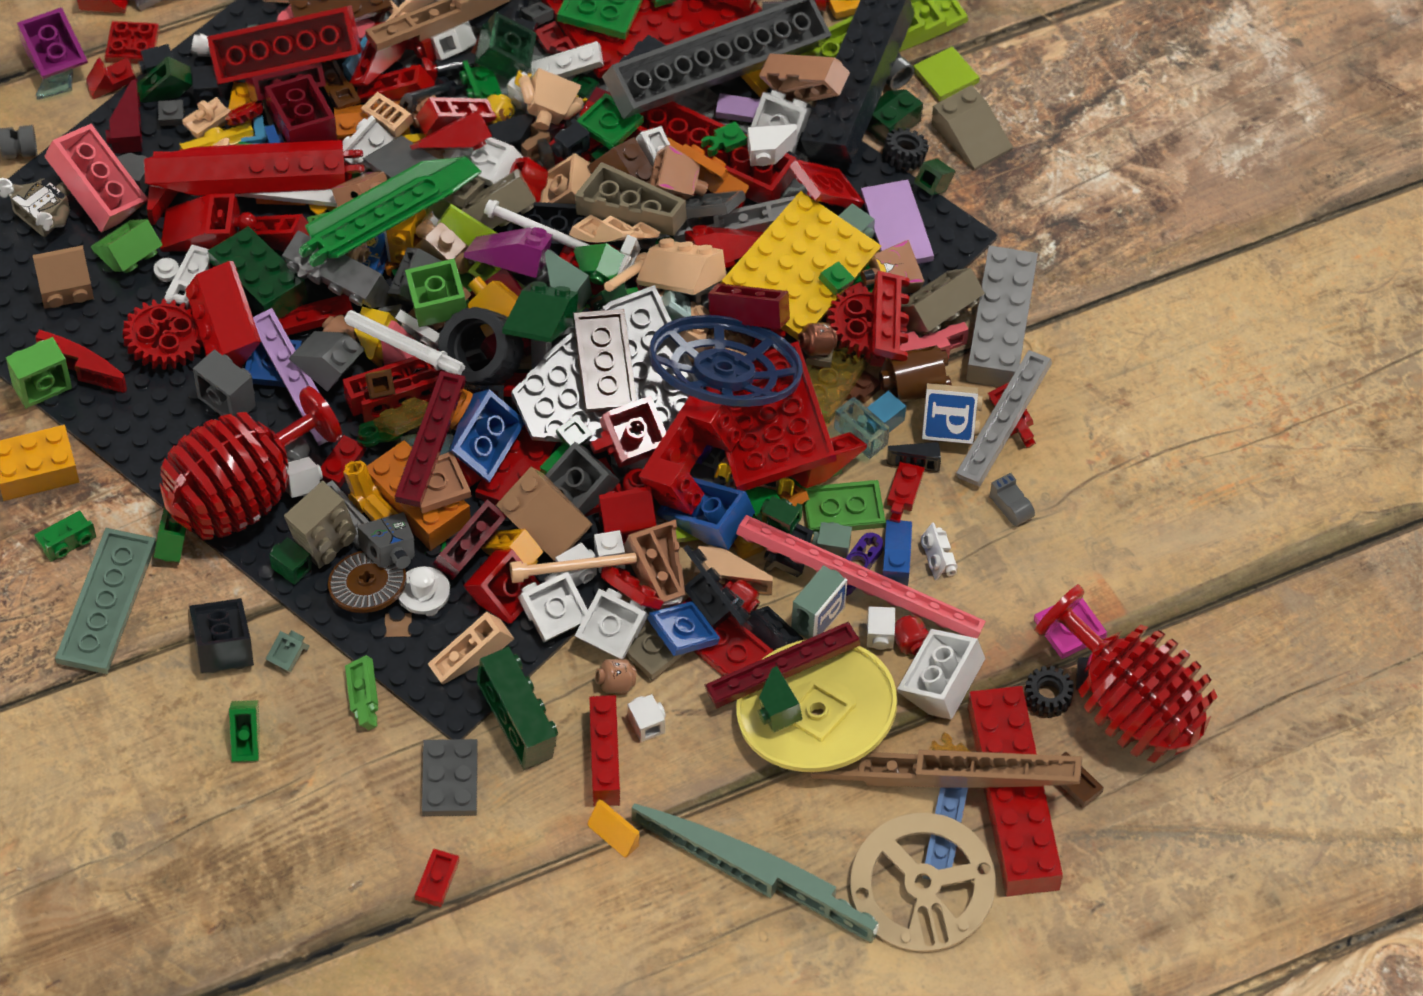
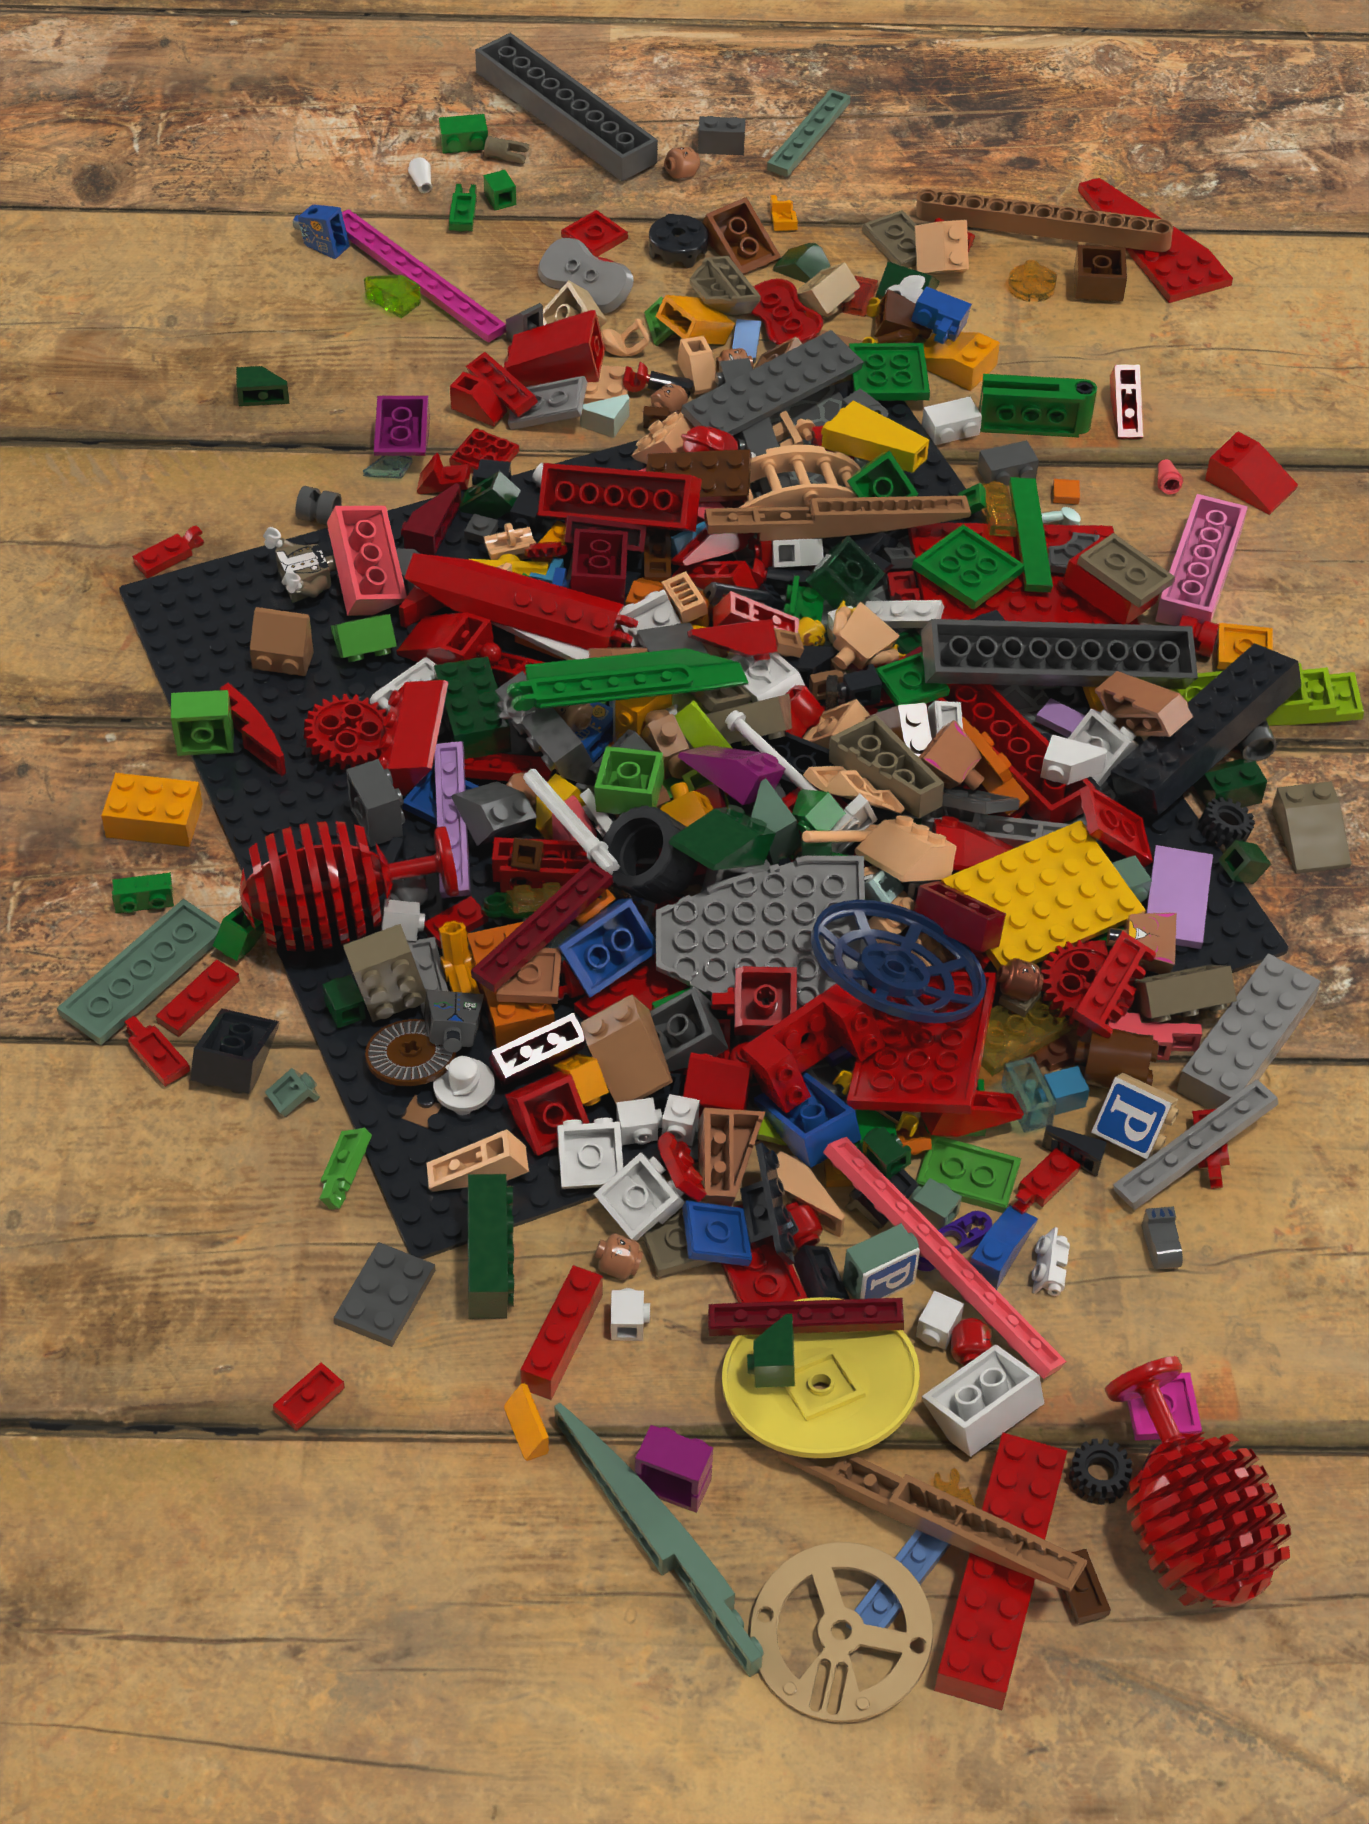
camera: 25 degrees right, 5 degrees down
white plate [154,258,179,282] -> none
green slope [229,700,260,762] -> none
light nougat piece [510,553,637,583] -> none
tile [555,415,593,448] -> none
plate [572,309,637,413] -> none
green plate [701,121,748,157] -> none
green plate [819,261,855,295] -> none
lime tile [913,46,980,102] -> none
none -> red hinge [124,1015,190,1087]
none -> red plate [156,959,240,1037]
none -> magenta piece [635,1425,713,1513]
none -> medium nougat plate [774,628,804,658]

